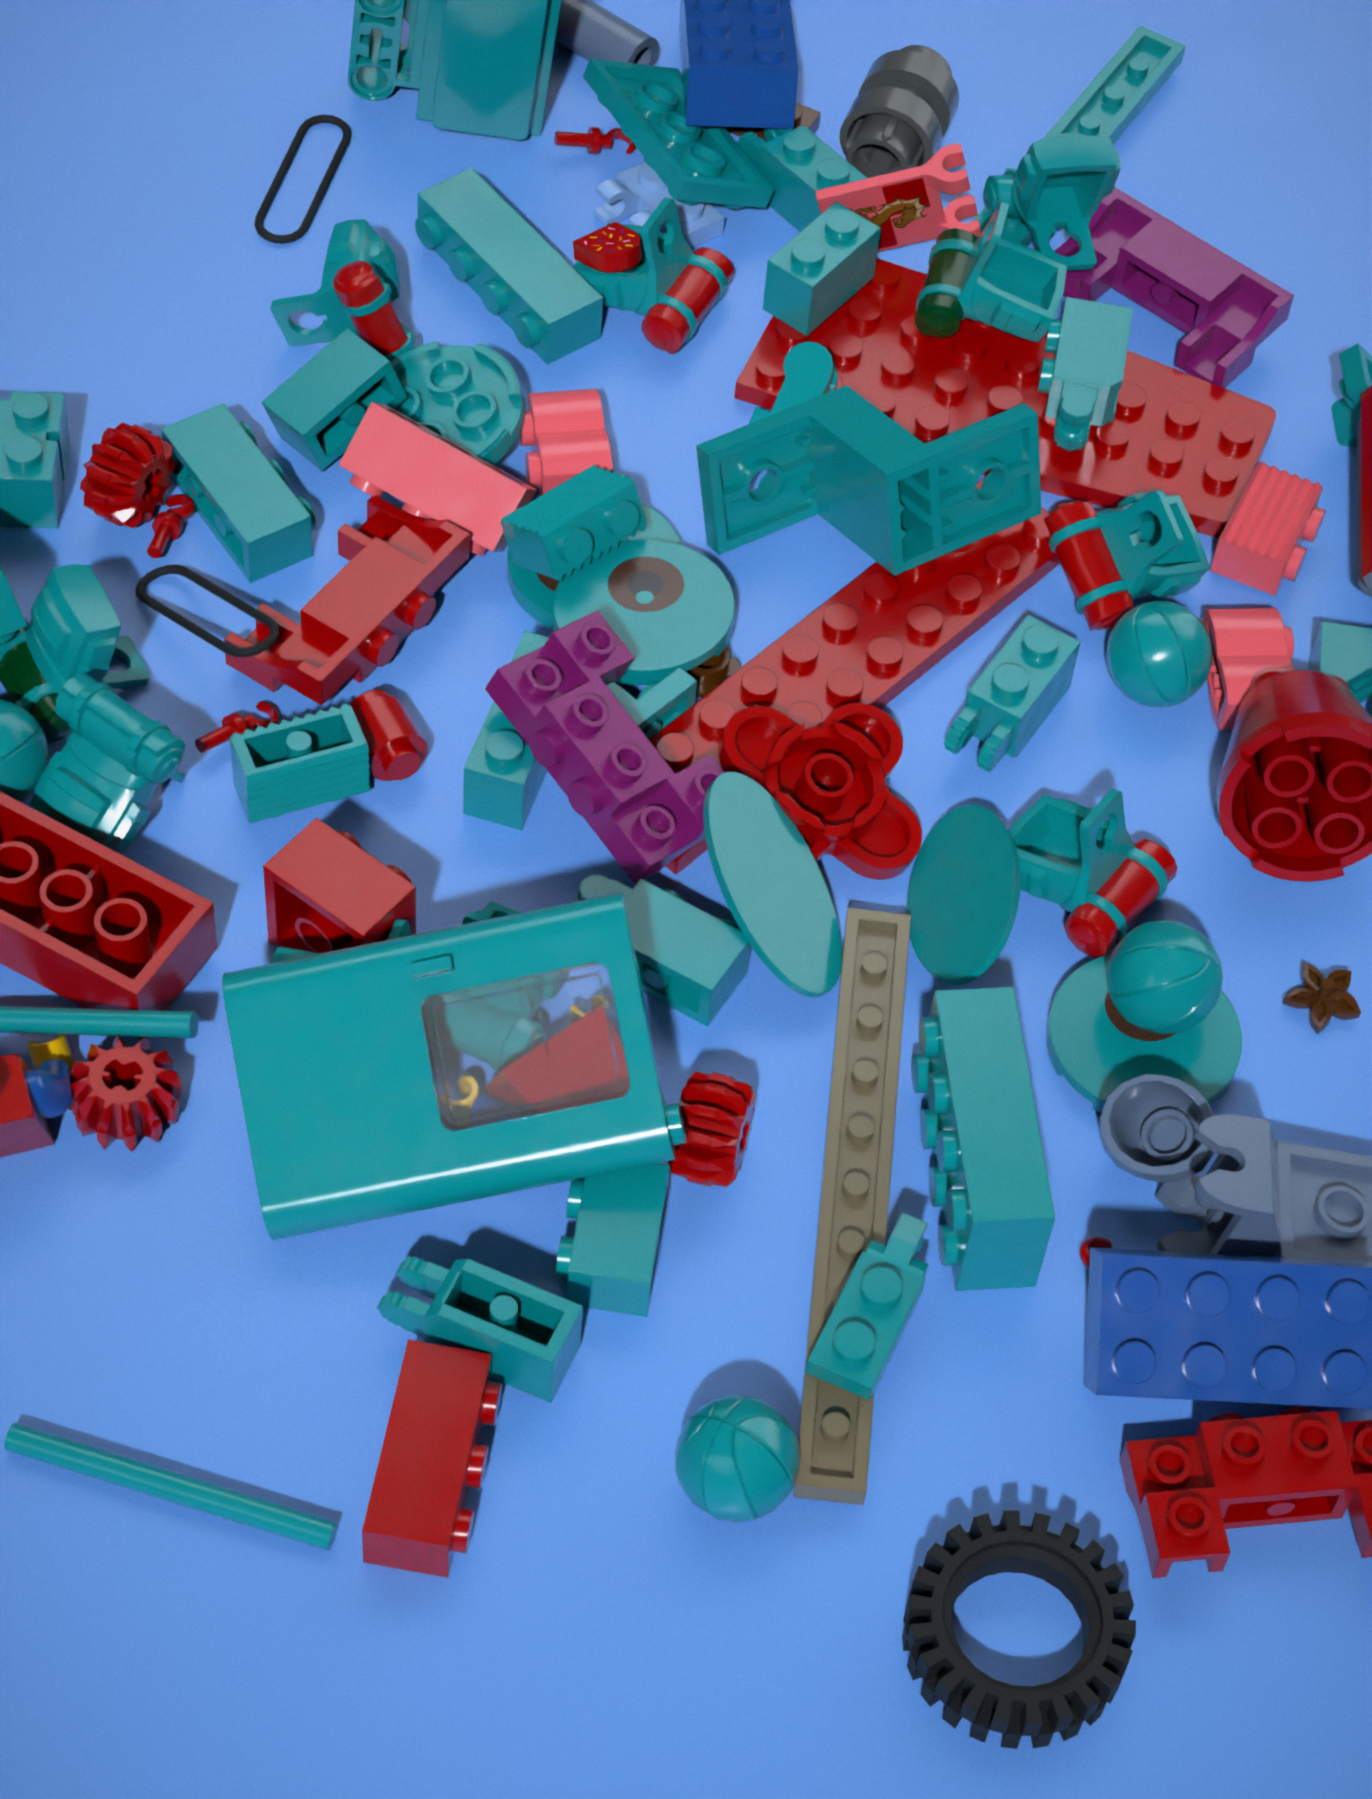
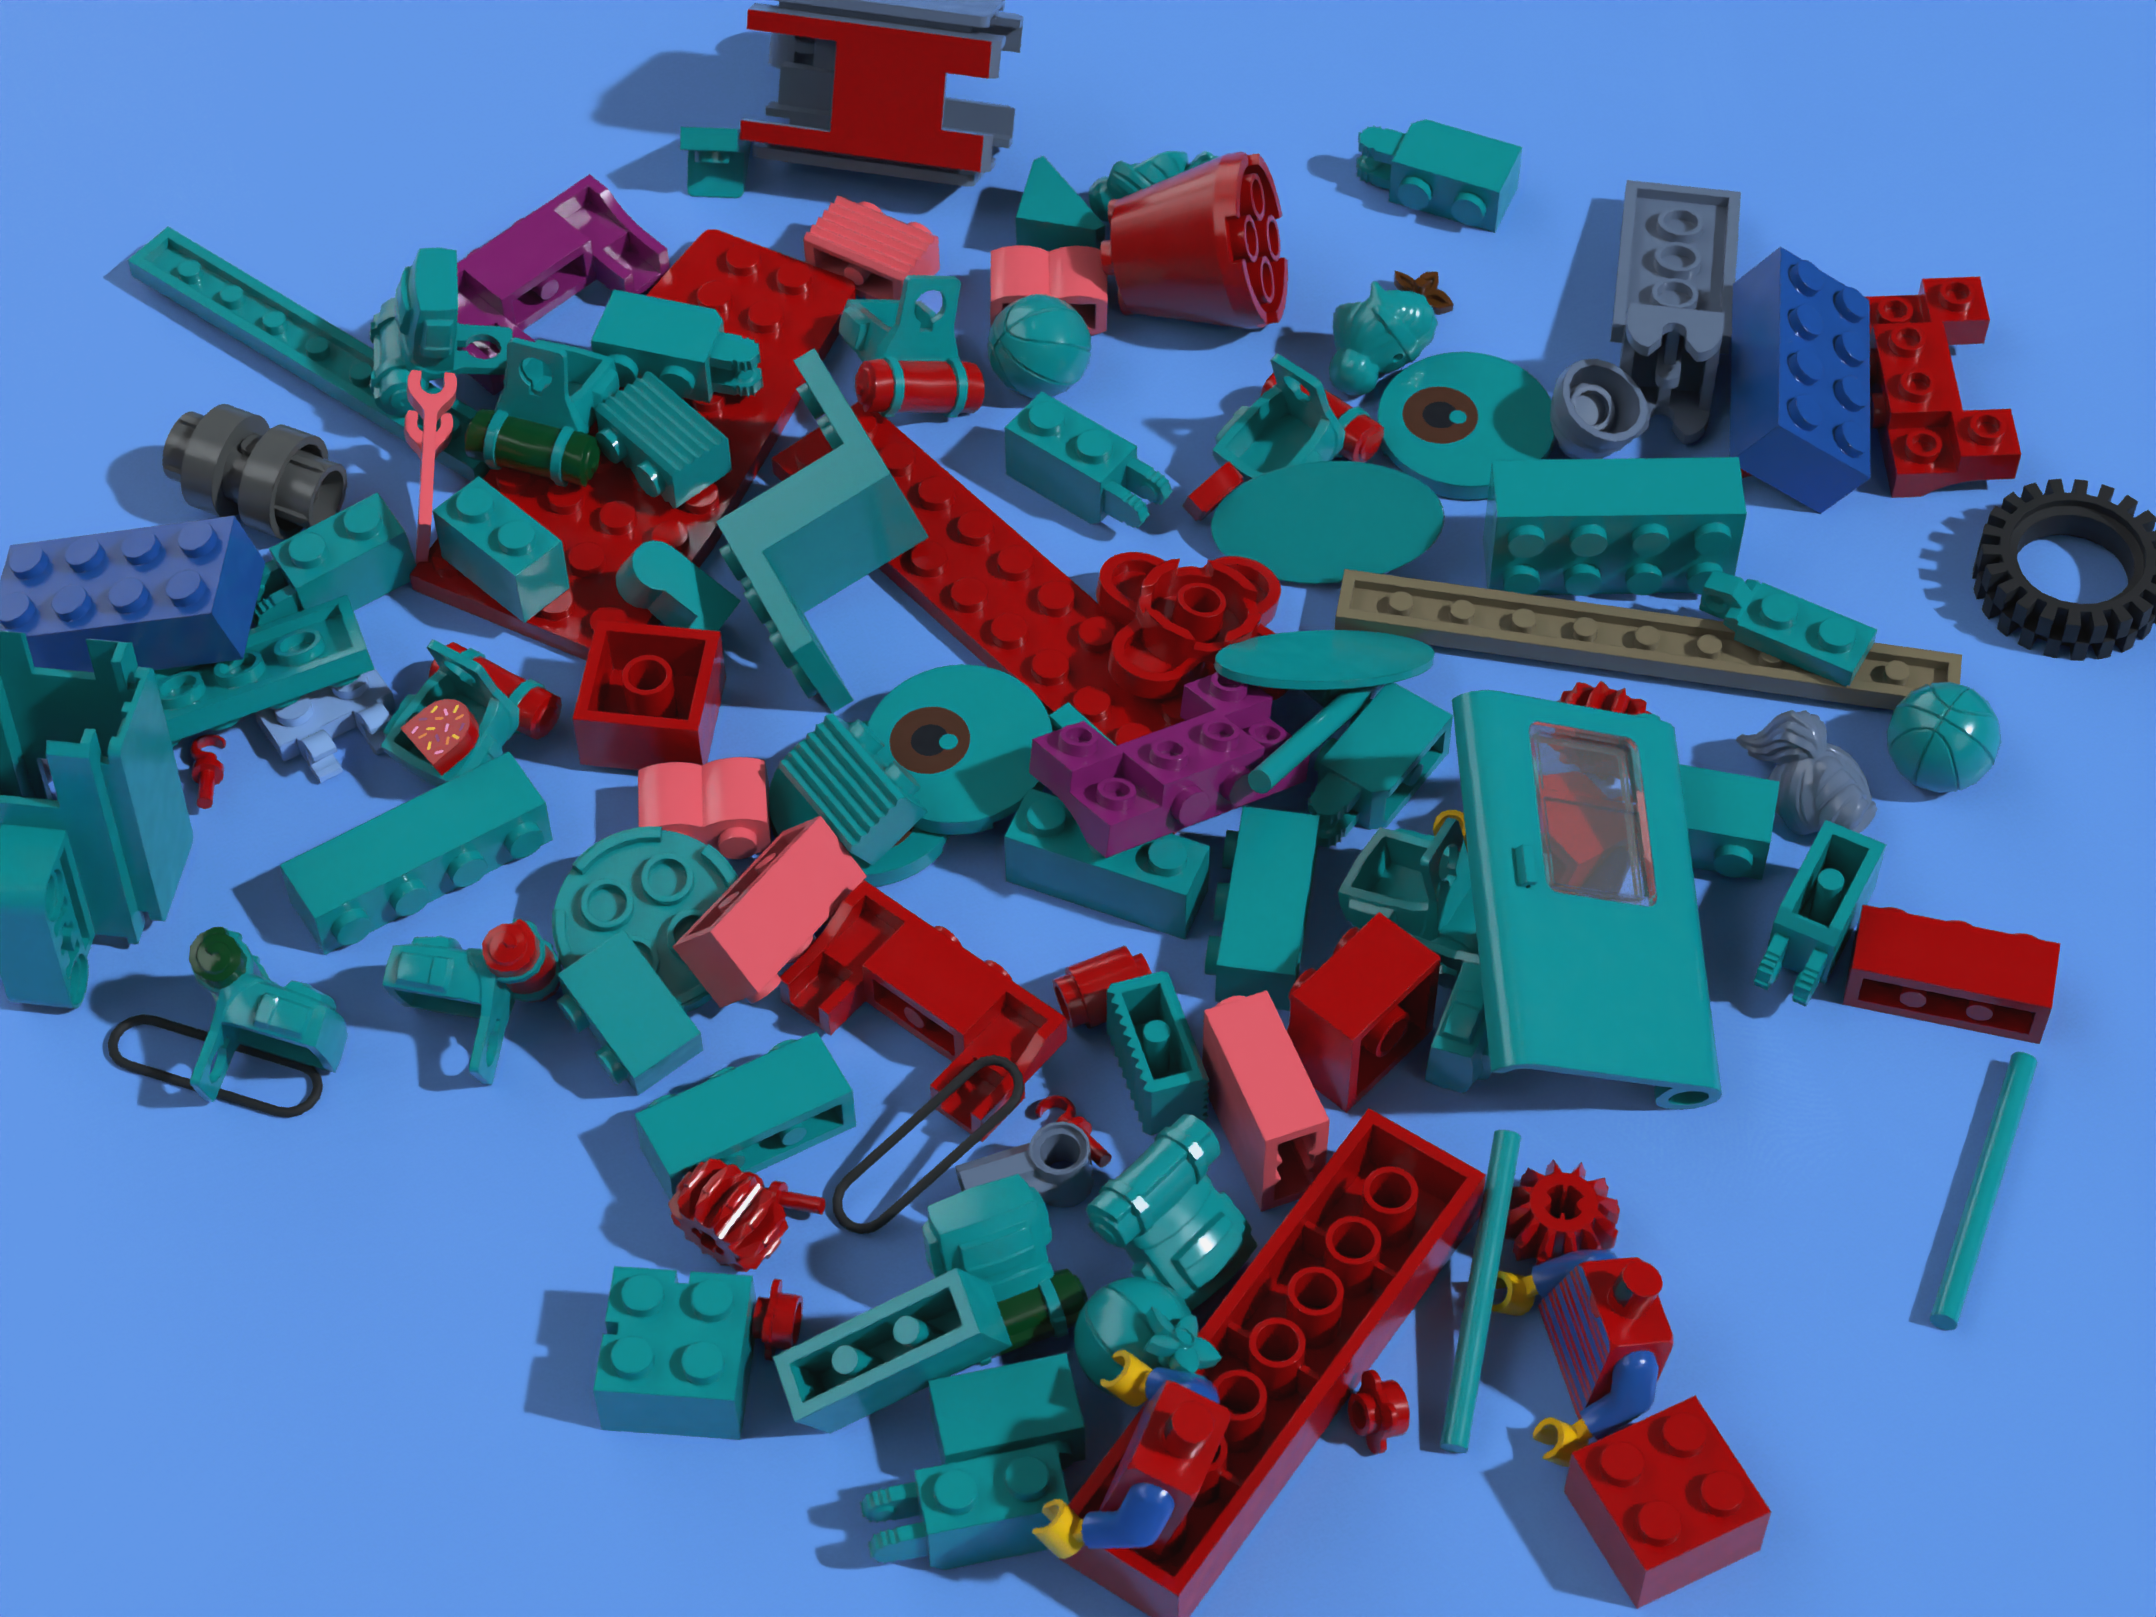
camera: 80 degrees left, 0 degrees up
teal piece [1106,920,1223,1034] -> none
none -> teal piece [189,927,348,1102]
none -> red brick [572,620,726,770]
none -> teal brick [595,371,732,509]
none -> red plate [752,1279,803,1361]
none -> sand blue piece [955,1121,1094,1208]
none -> red tile [1183,461,1244,521]
none -> coral brick [1202,990,1330,1212]
none -> teal brick [1204,806,1320,1011]
none -> teal axle [1248,684,1385,794]
none -> teal piece [1329,281,1438,396]
none -> sand blue hair [1736,710,1877,836]

